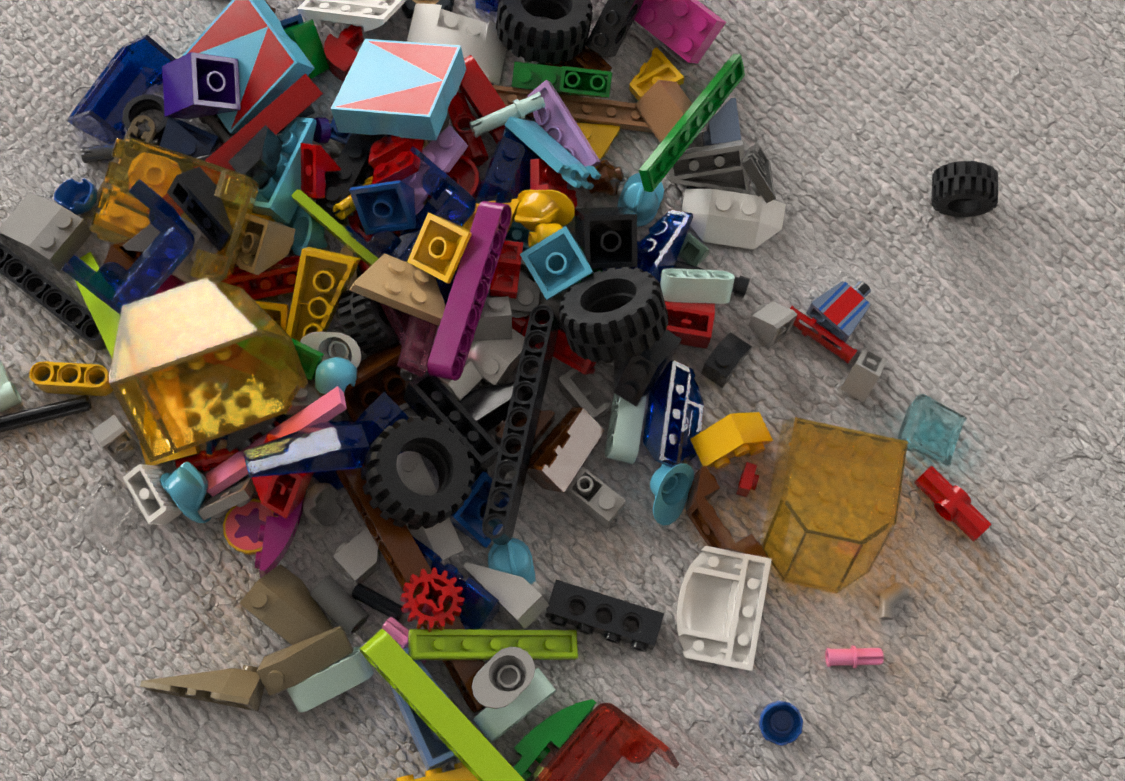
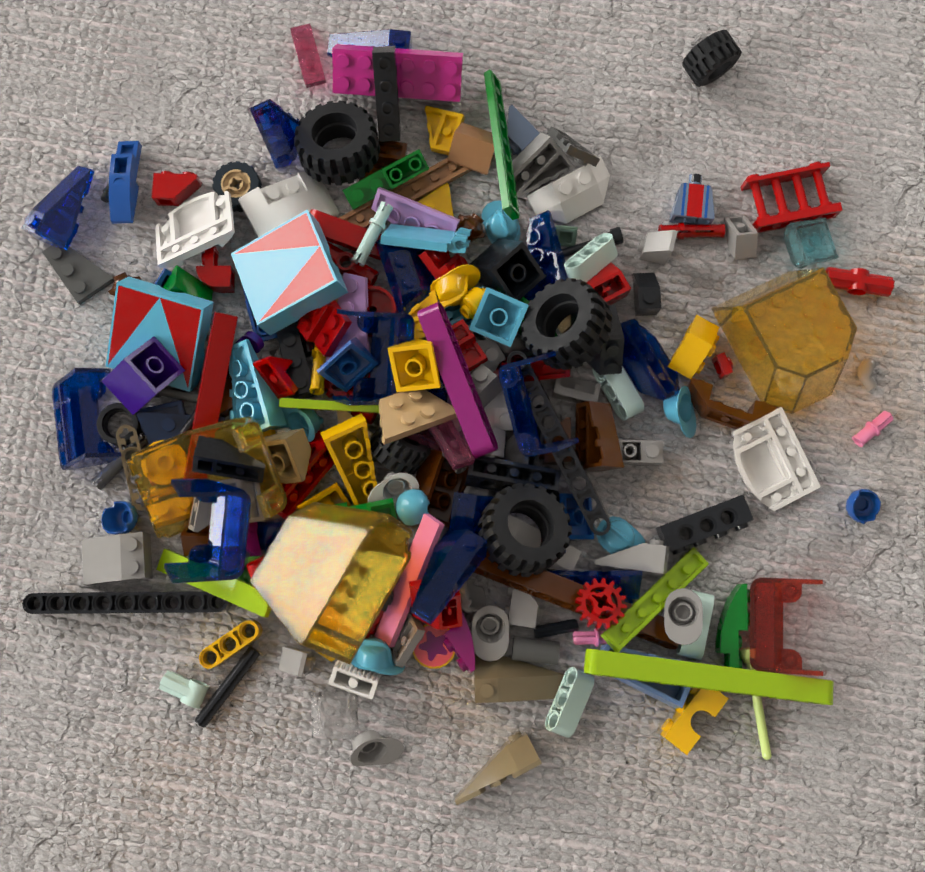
camera: 35 degrees left, 10 degrees up
black slope [228,125,283,191] -> none
dark tan slope [256,625,354,696] -> none
none -> light grey piece [350,730,404,766]
none -> light grey piece [472,605,509,661]
none -> clear blue windscreen [498,351,579,456]
none -> red fence [741,162,843,233]

